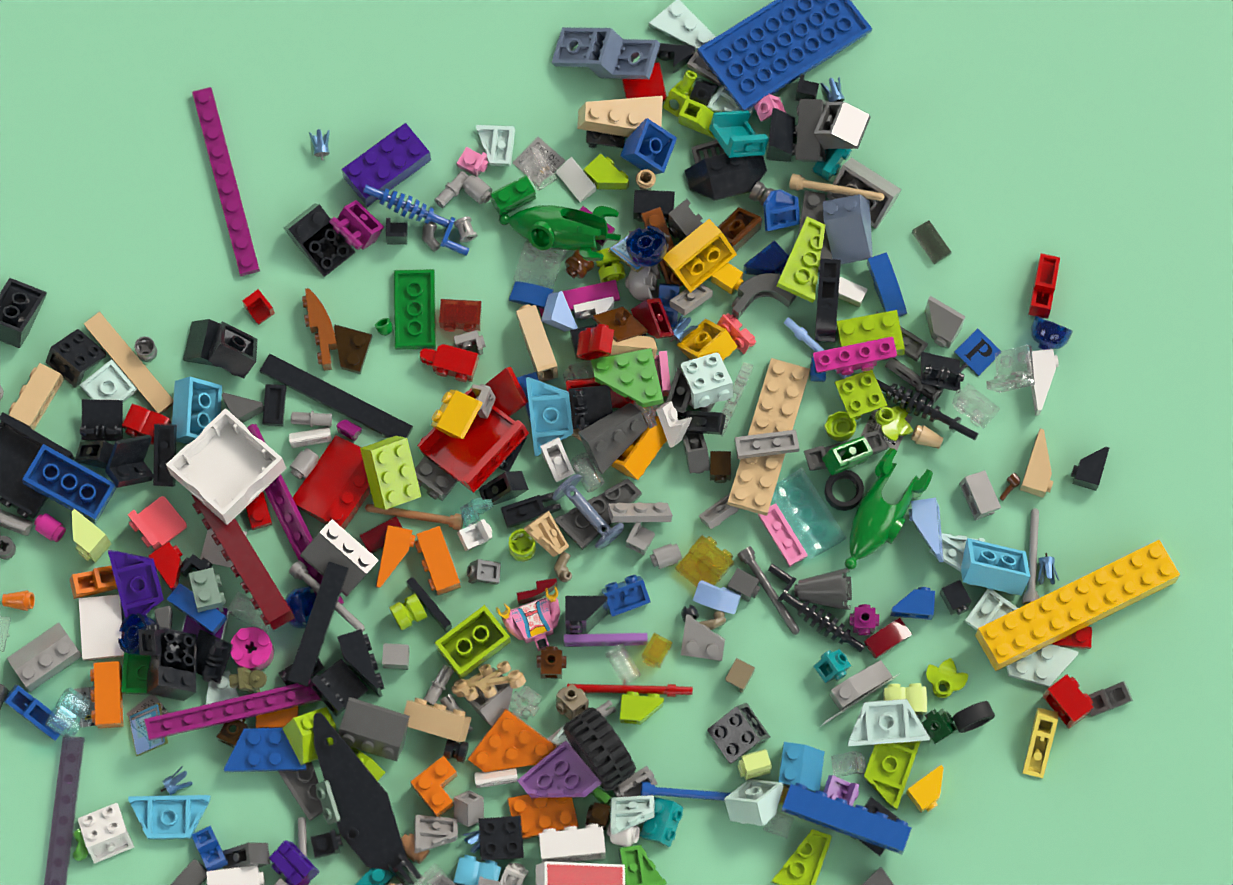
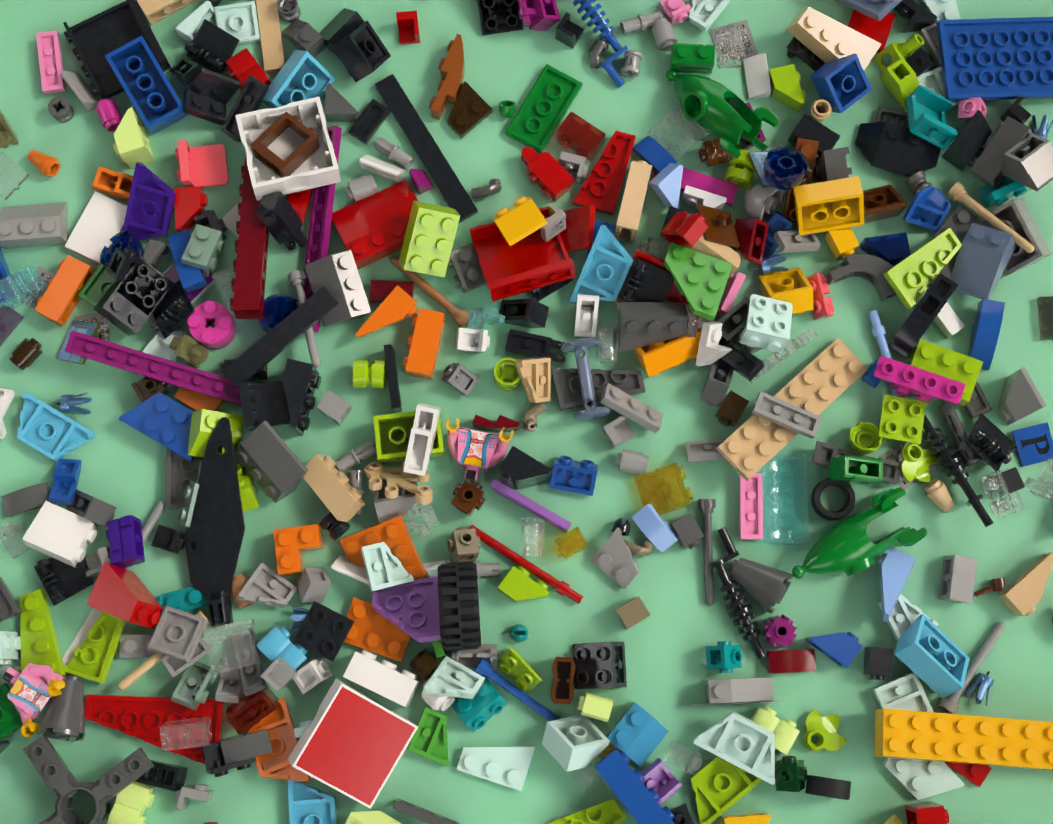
camera: 30 degrees right, 5 degrees up
none -> dark brown brick [10,338,43,370]
none -> light aqua slope [175,0,215,43]
none -> reddish brown window [250,112,320,178]
none -> black hinge [256,191,307,250]
none -> dark grey slope [282,19,326,58]
none -> light aqua wing [361,542,414,592]
none -> white slope [403,403,441,476]
none -> light aqua wing [456,746,535,791]
none -> dark grey arm [471,179,502,199]
none -> lime hinge [497,647,542,694]
none -> teal hinge [510,624,528,642]
none -> reddish brown brick [551,657,575,704]
none -> red wing [572,131,636,216]
none -> black tile [994,467,1025,496]

